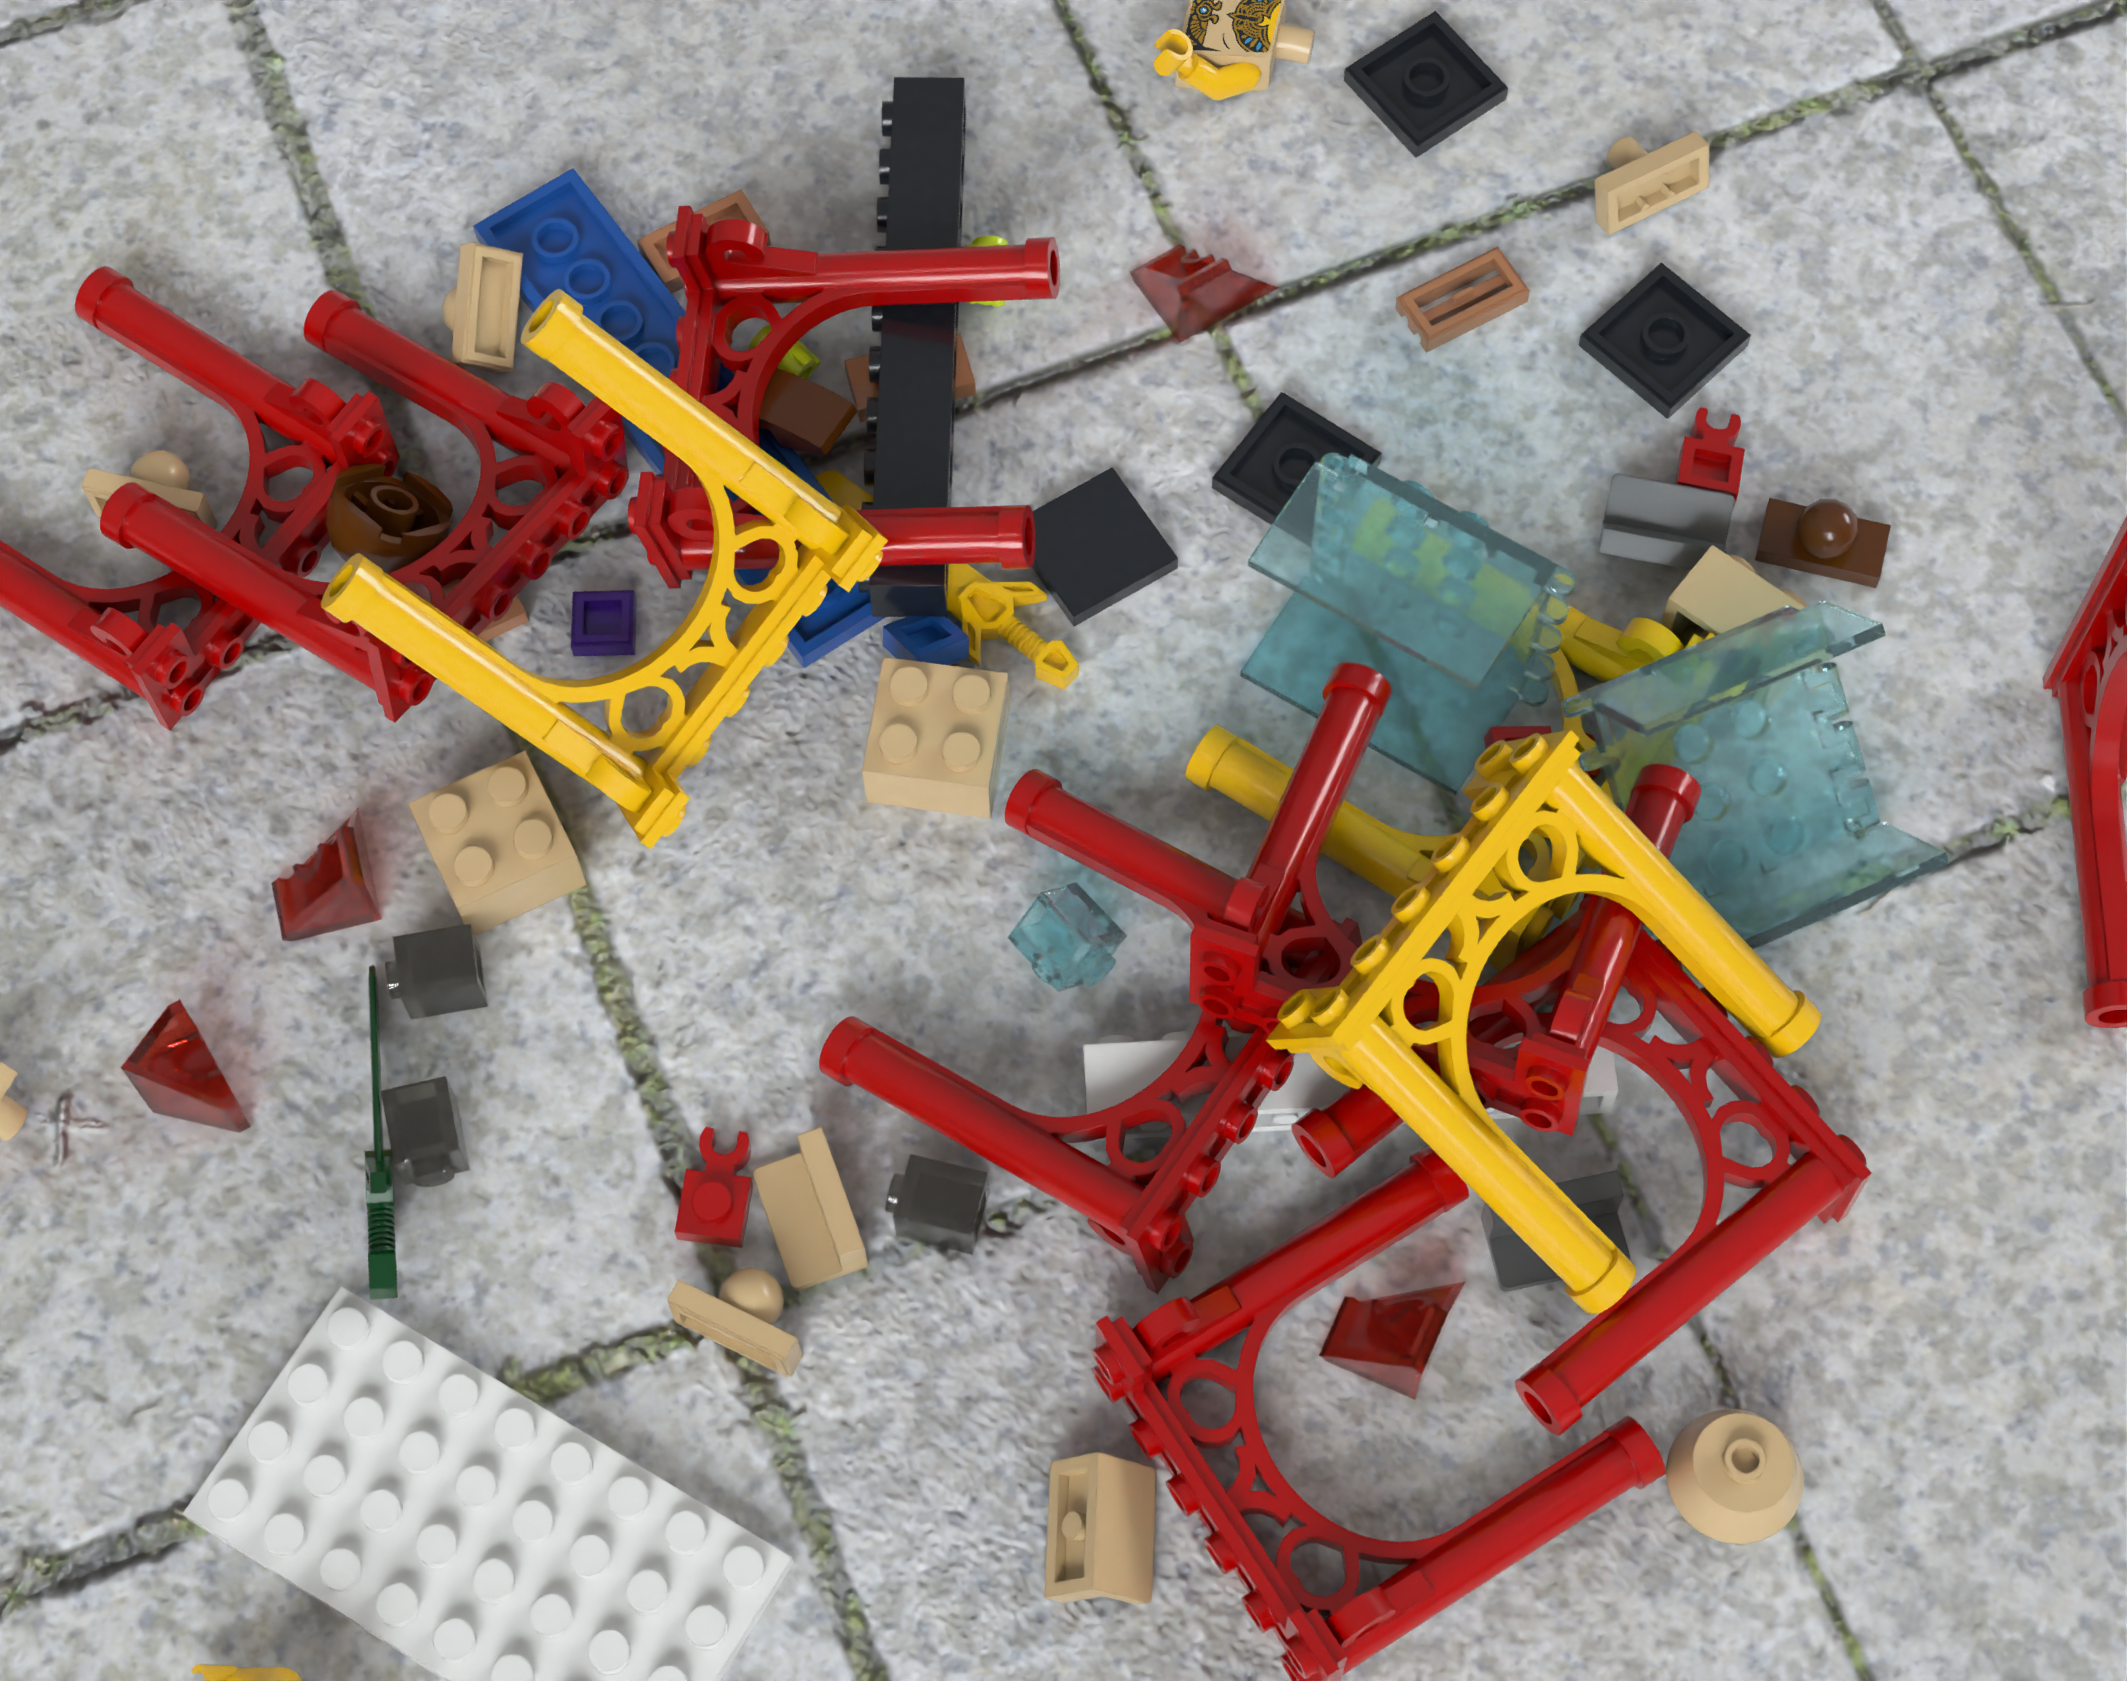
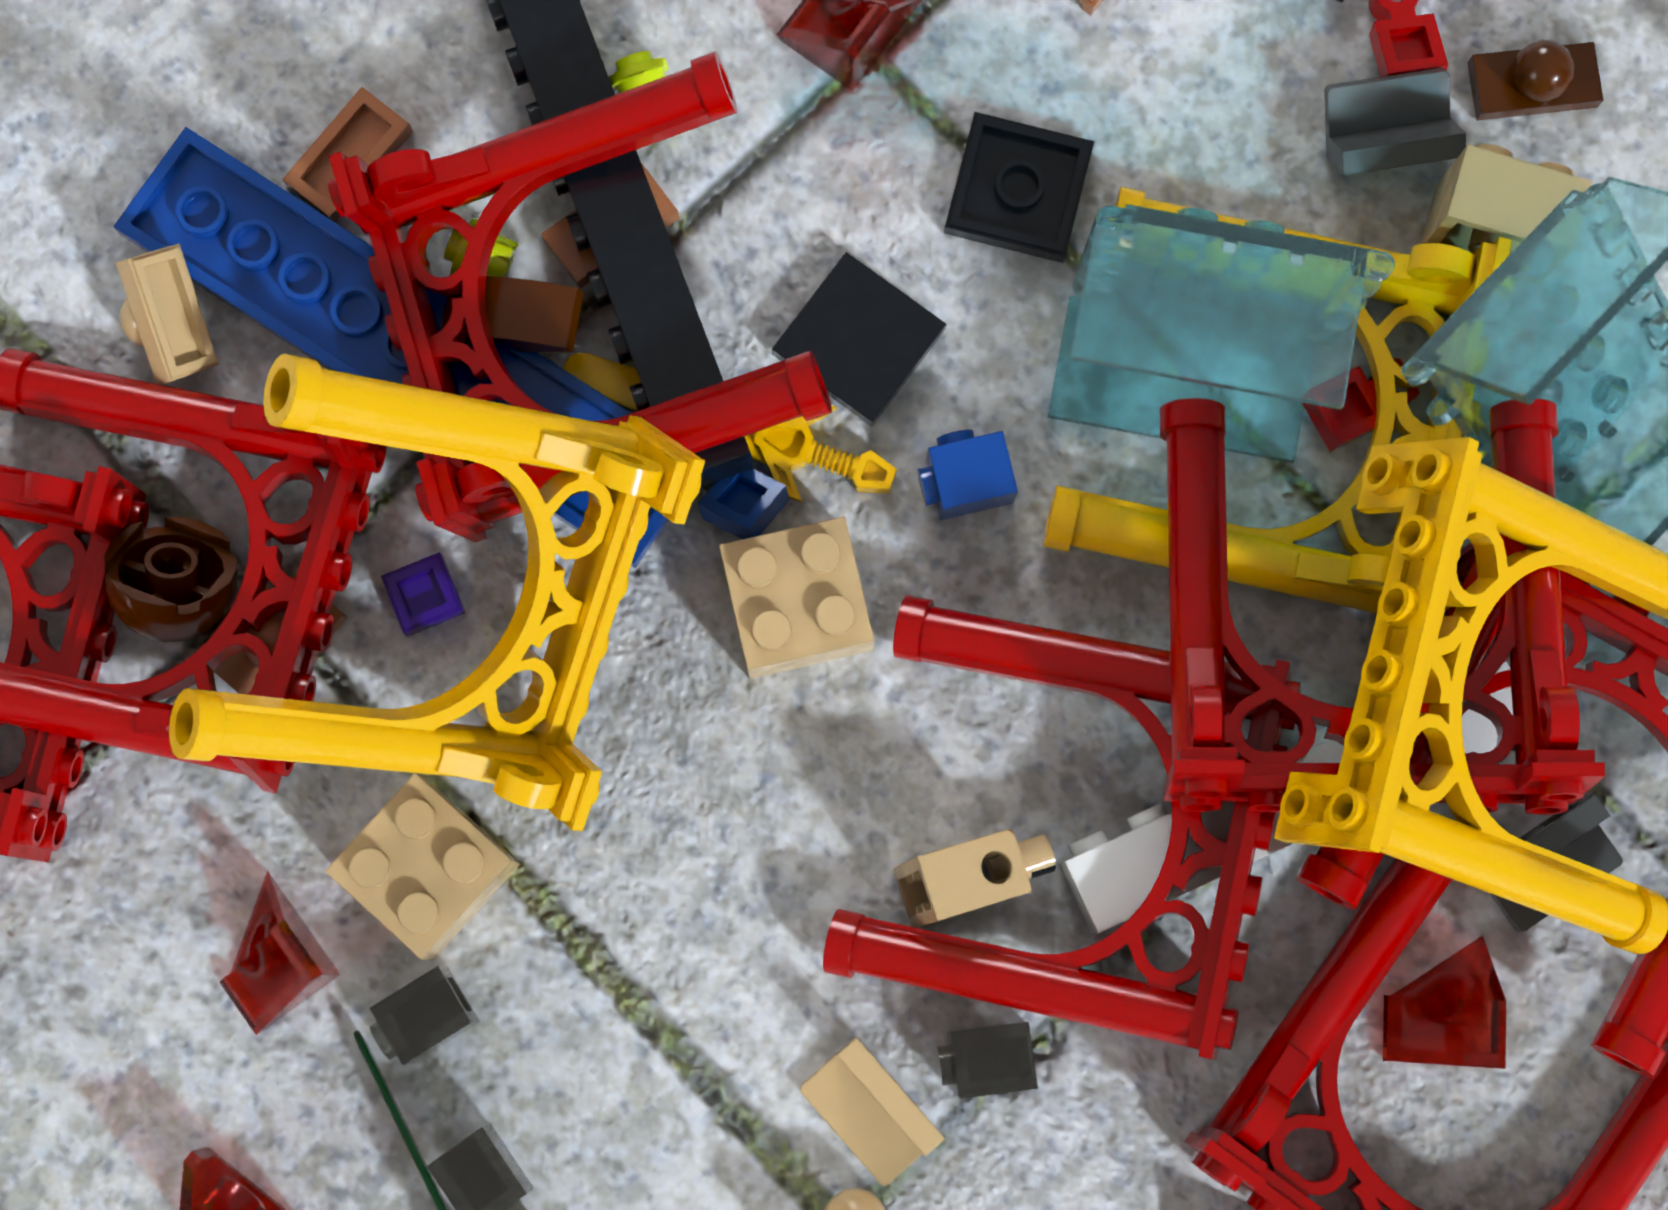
camera: 25 degrees left, 15 degrees up
red plate [674,1127,753,1248] -> none
clear light blue brick [1007,882,1127,992] -> none
none -> tan torso [893,829,1056,928]
none -> blue brick [918,429,1018,521]

